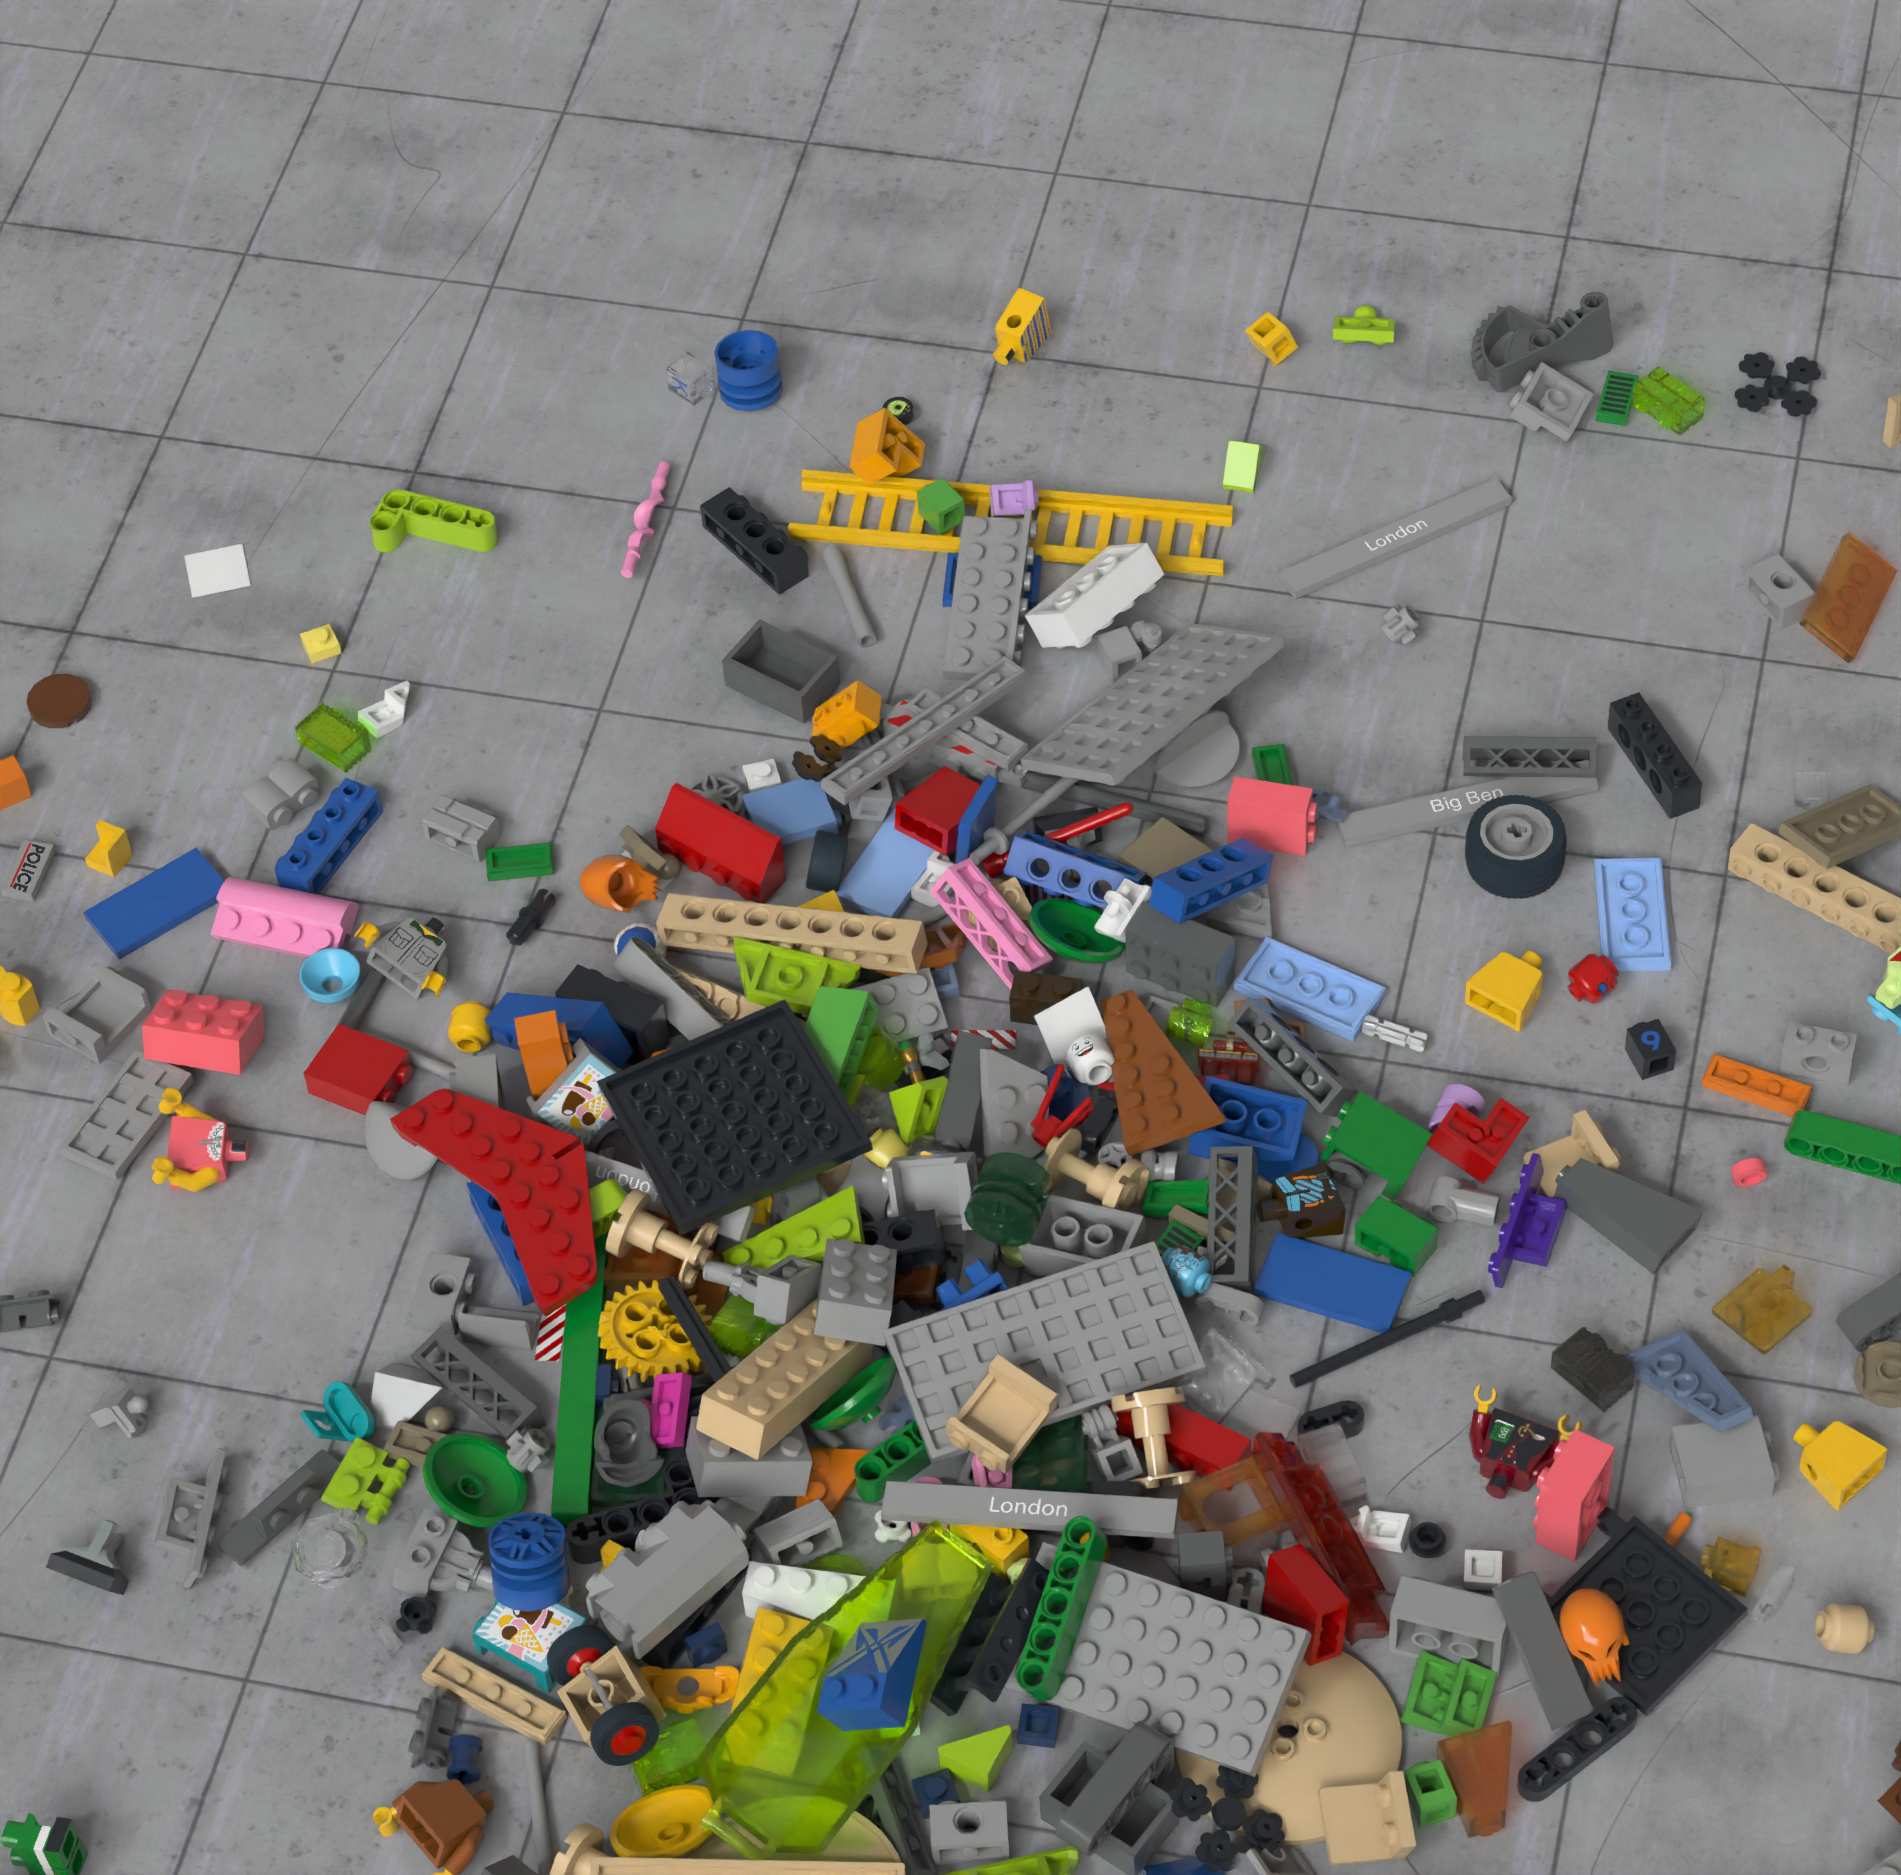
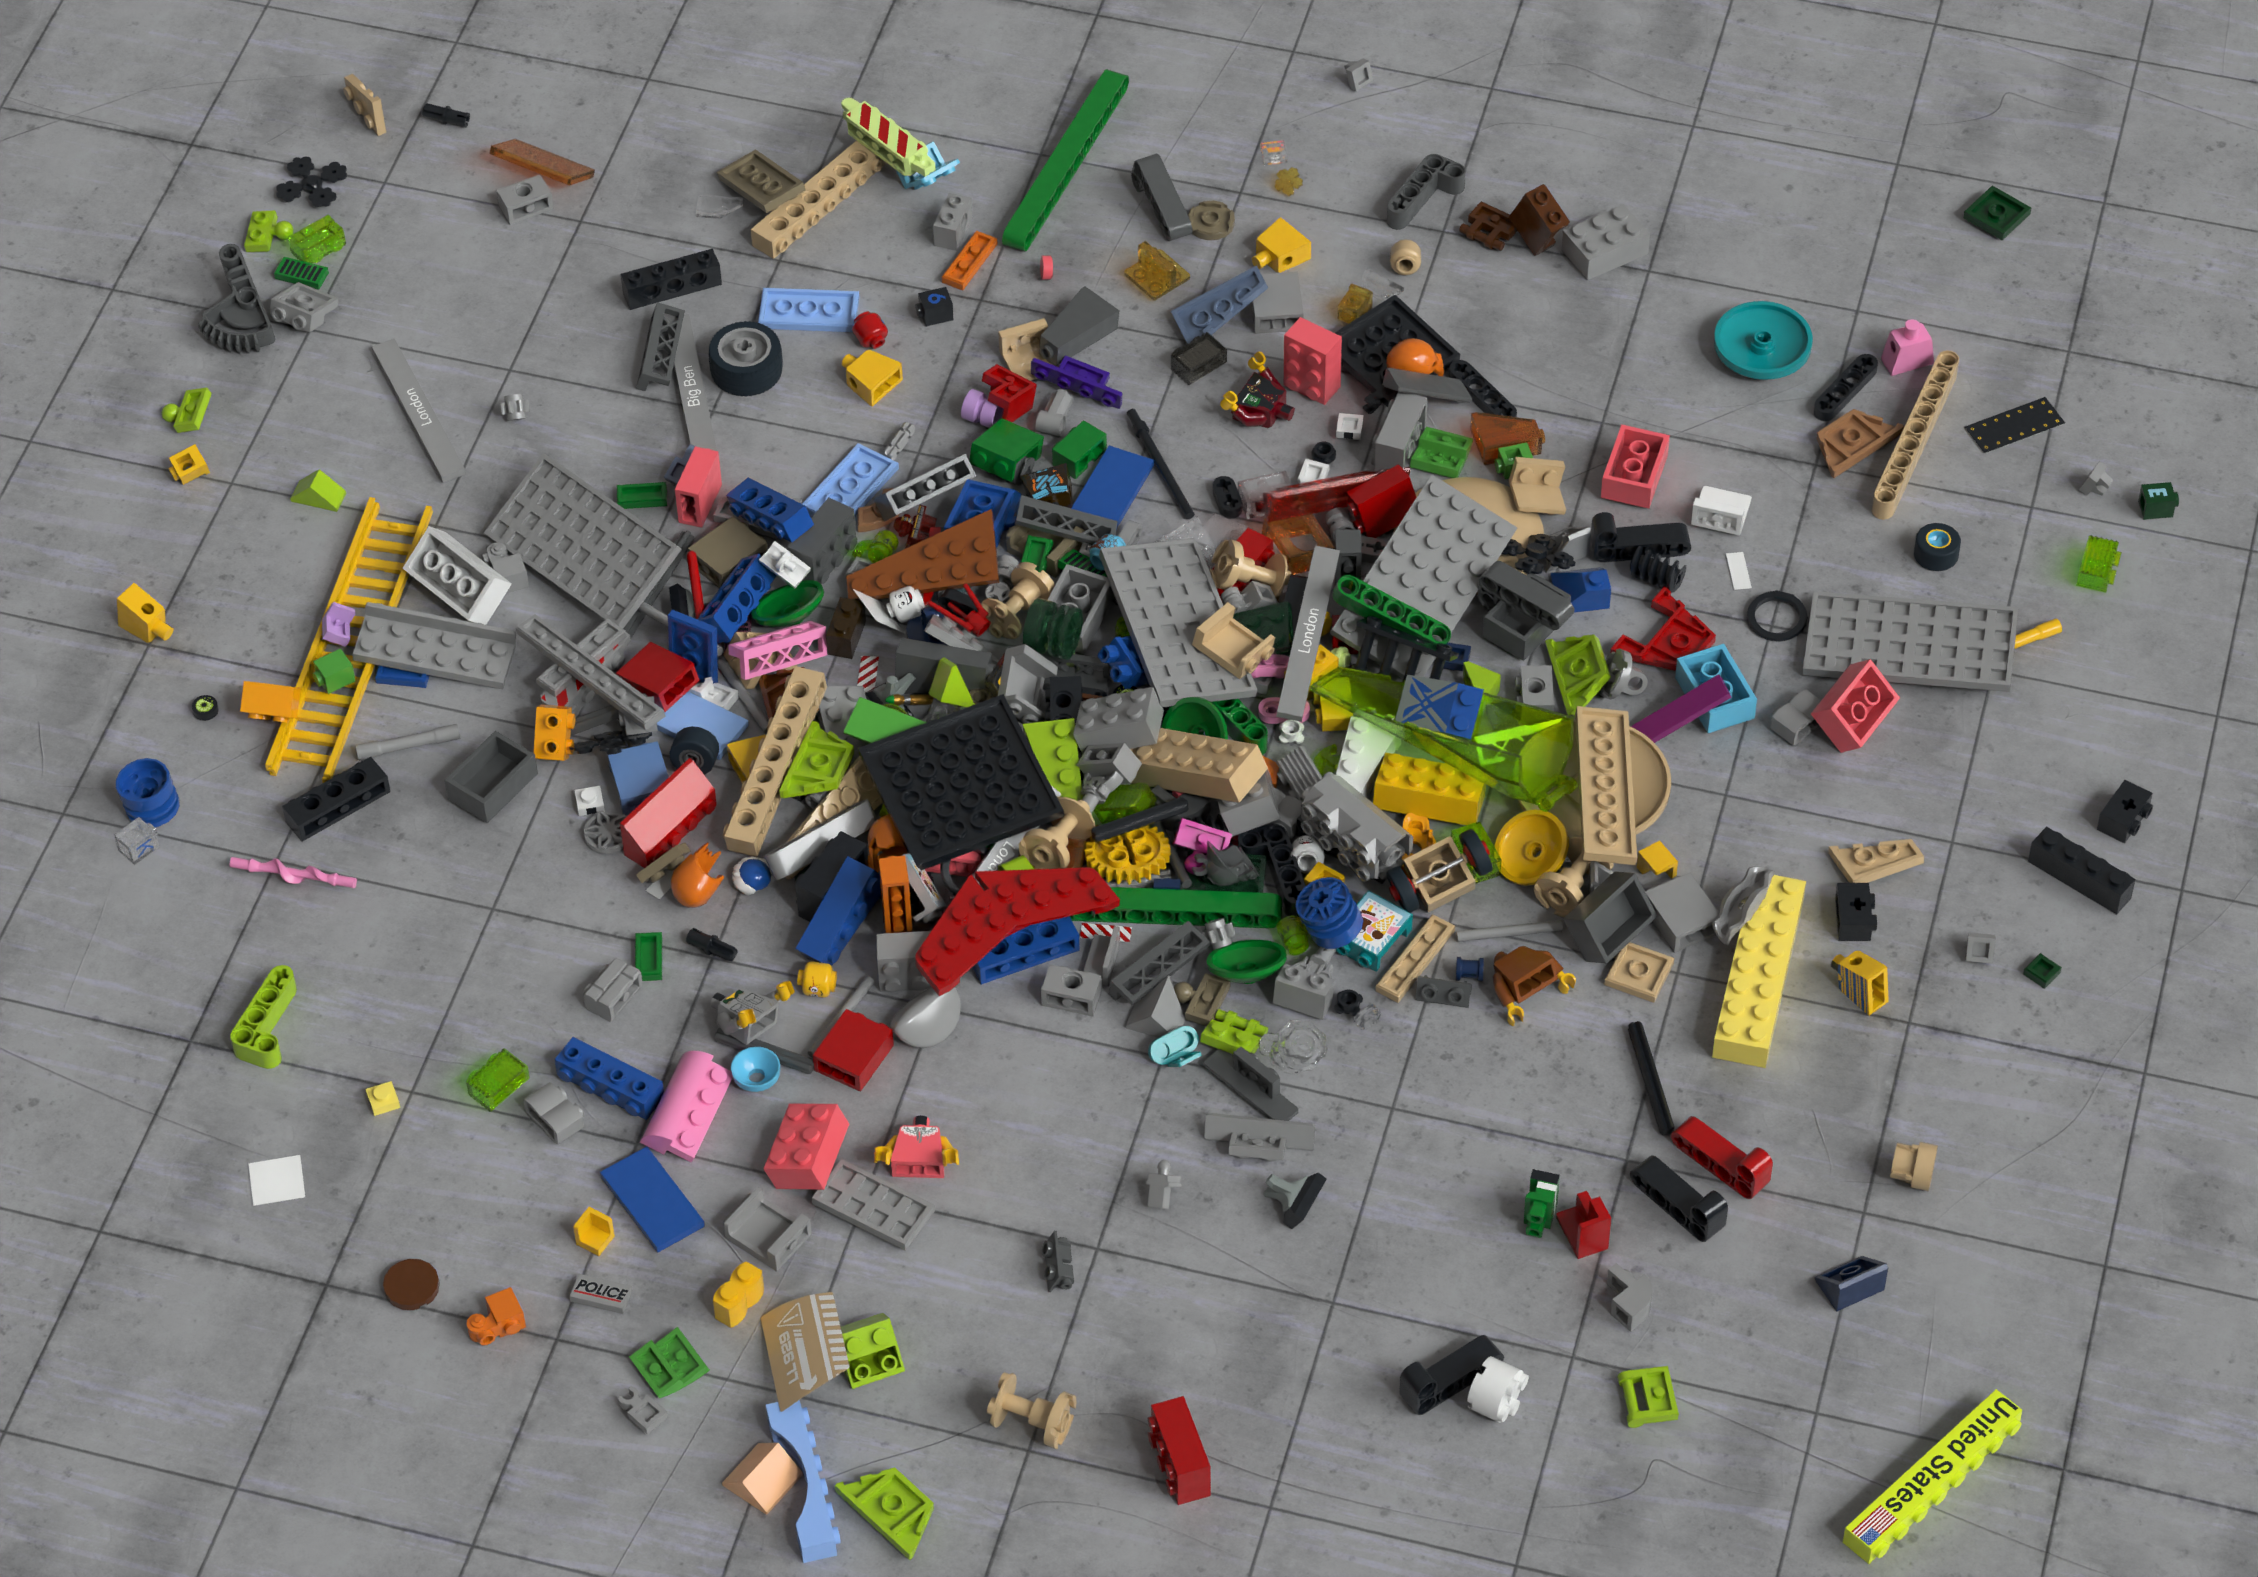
camera: 90 degrees left, 0 degrees up
white slope [358,681,410,739] -> none
none -> lime plate [244,210,294,252]

